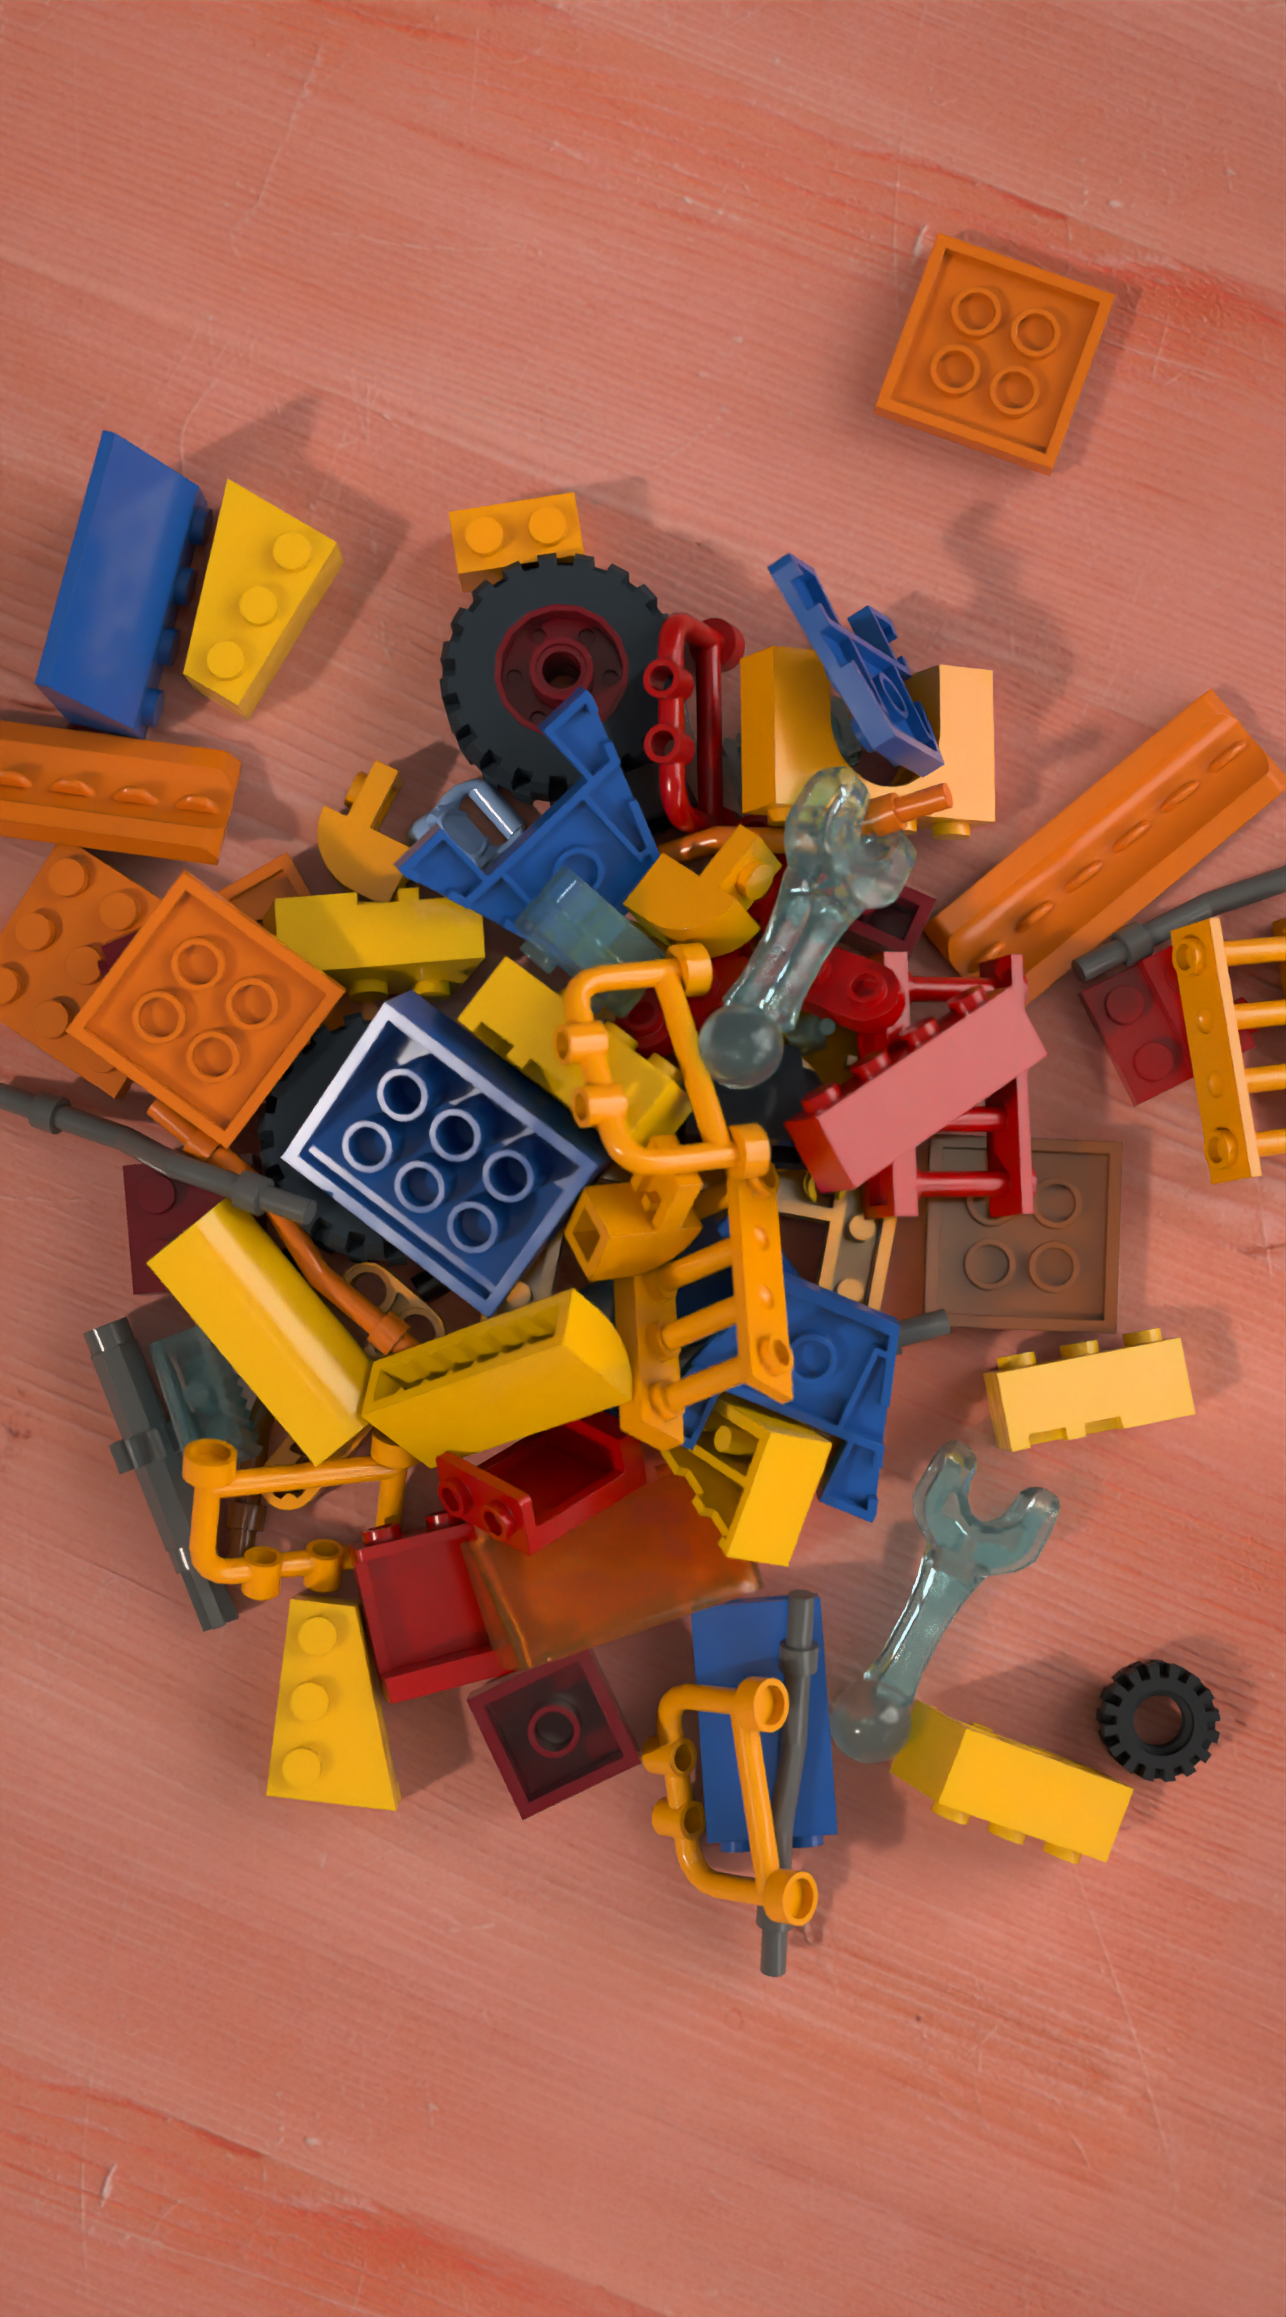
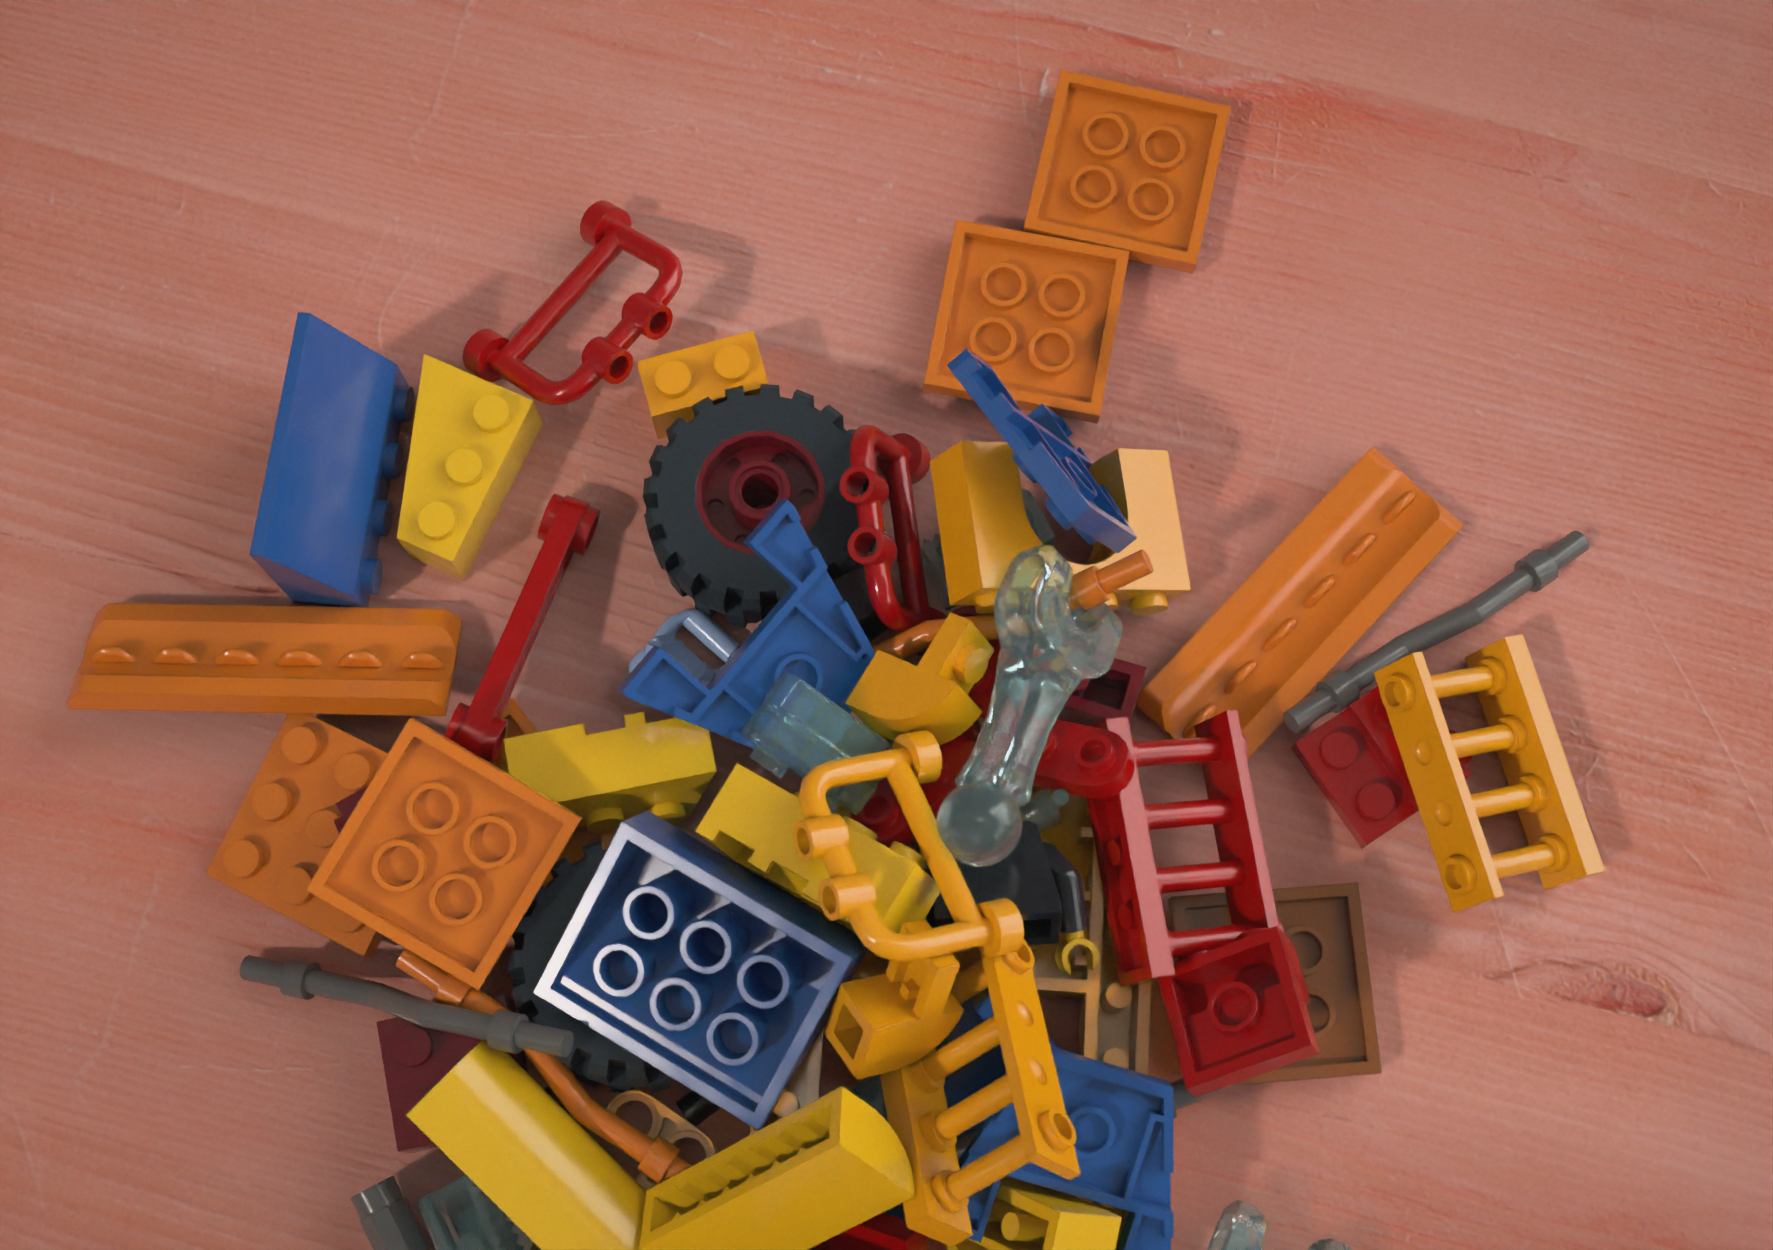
camera: 10 degrees left, 10 degrees down
light orange brick [317,760,410,902] -> none
brick [783,984,1048,1193] -> none
yellow wedge [983,1328,1195,1452] -> none
none -> red piece [444,494,601,765]
none -> red bar [462,200,683,406]
none -> orange plate [923,219,1130,424]
none -> red plate [1159,926,1320,1098]

